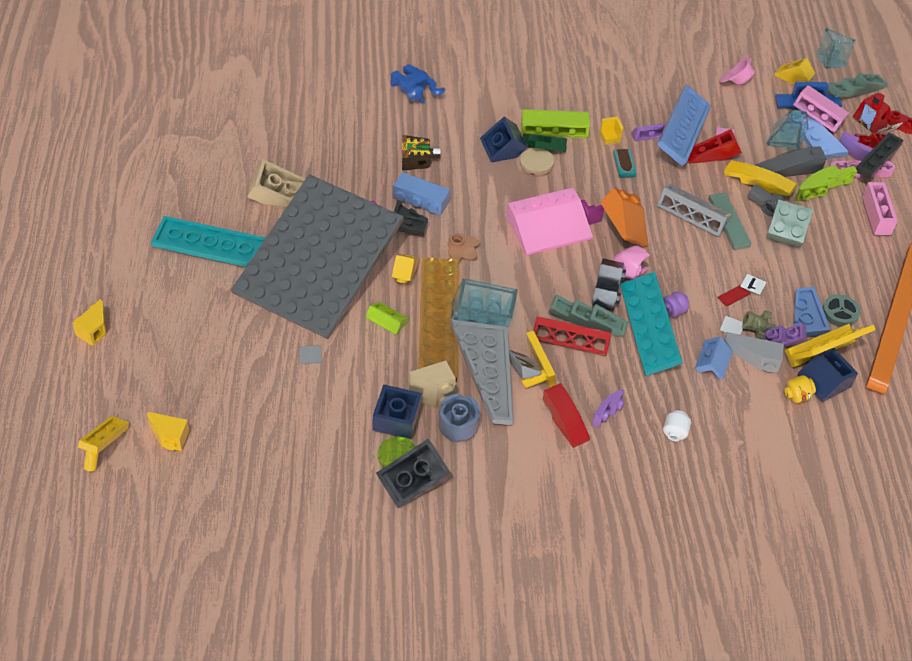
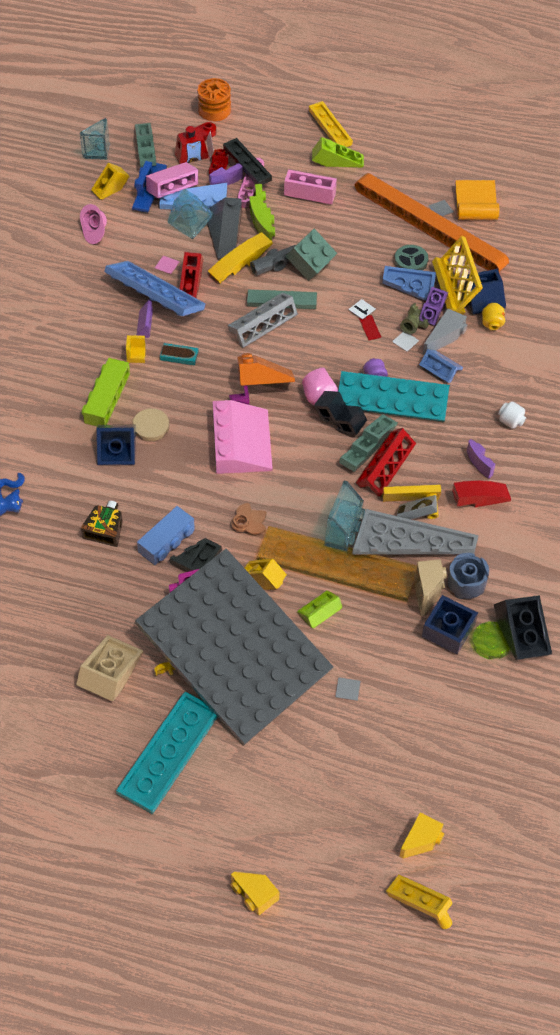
camera: 70 degrees left, 5 degrees up
dark green slope [523,133,567,152] -> none

